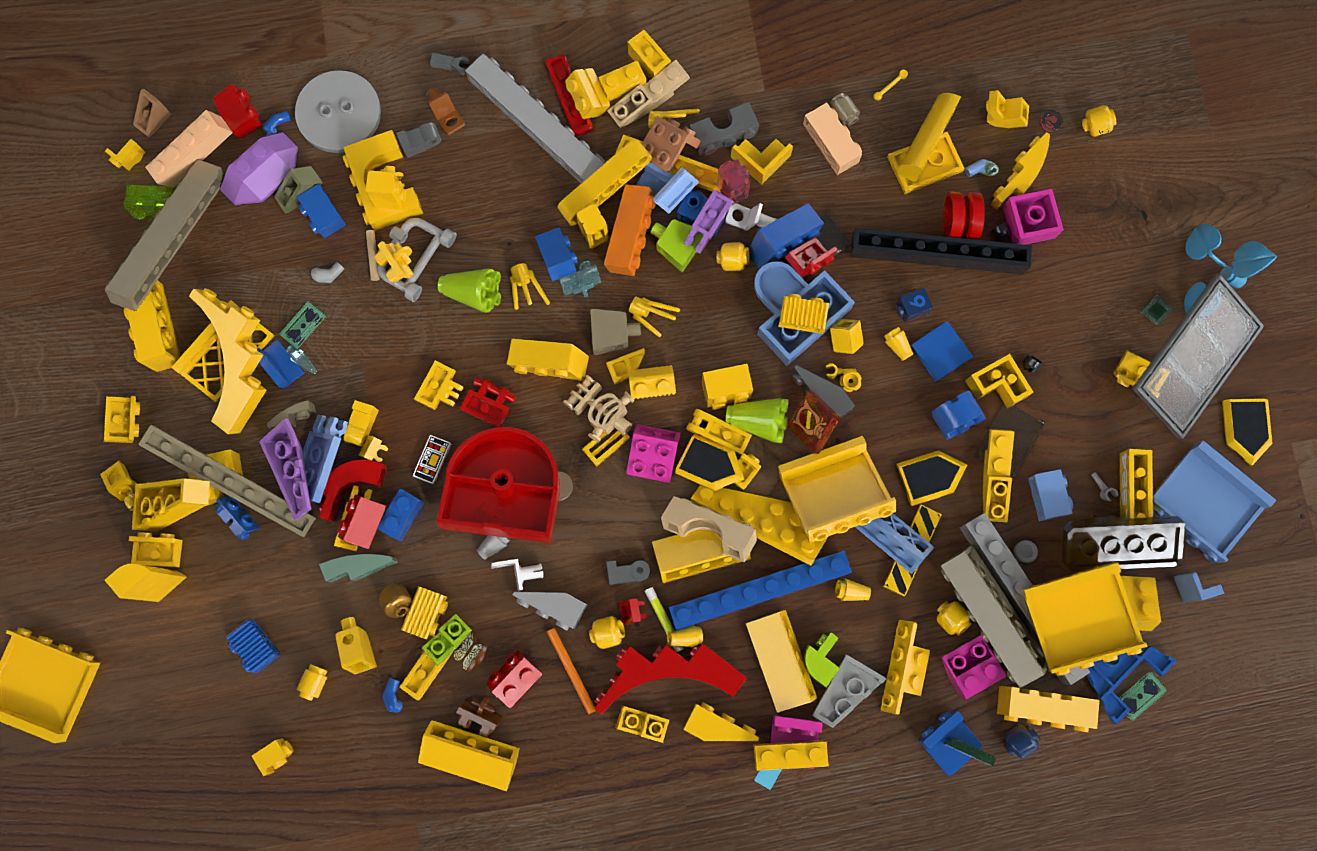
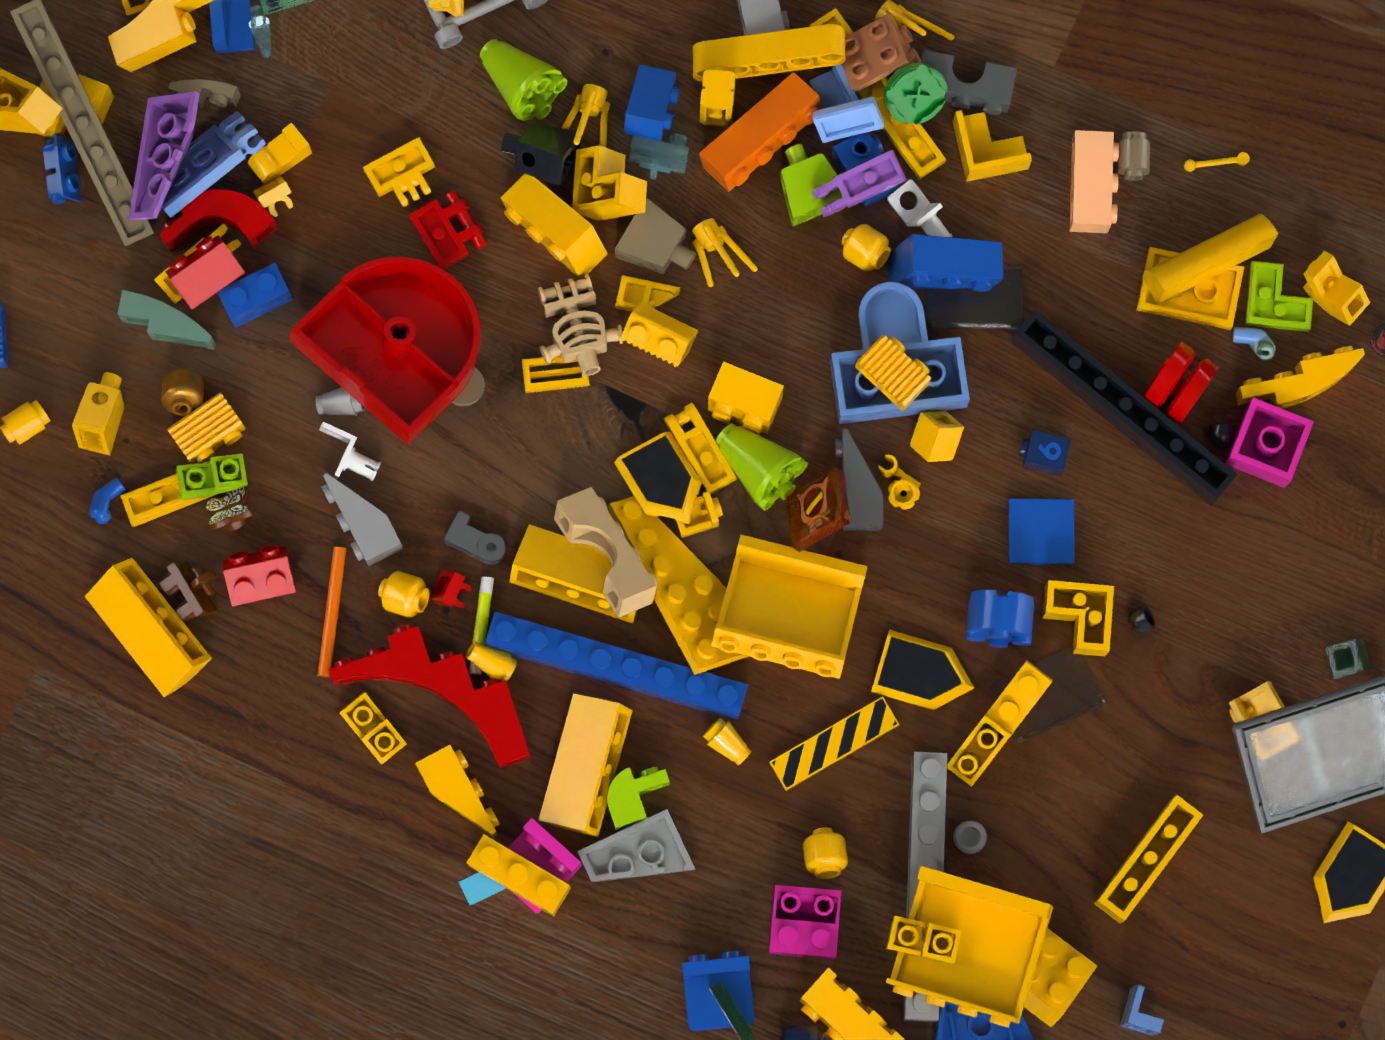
camera: 30 degrees right, 0 degrees up
tile [413,435,452,485] -> none
dark pink bracket [627,424,680,483] -> none
clear pink brick [717,159,751,206] -> none
red bracket [785,237,838,277] -> none
medium blue fence [855,513,935,574] -> none
yellow bracket [881,620,930,715] -> none
yellow cone [884,327,913,361] -> none
dark tan brick [941,545,1048,688] -> none
medium blue brick [1028,469,1073,521] -> none
dark brown piece [1062,513,1185,572] -> none
light grey hand [1091,472,1118,501] -> none
medium blue panel [1153,441,1276,563] -> none
none -> black torso [501,124,581,185]
none -> yellow brick [572,145,647,221]
none -> tile [884,62,947,124]
none -> yellow slope [886,916,962,964]
none -> lime tile [1245,261,1313,332]

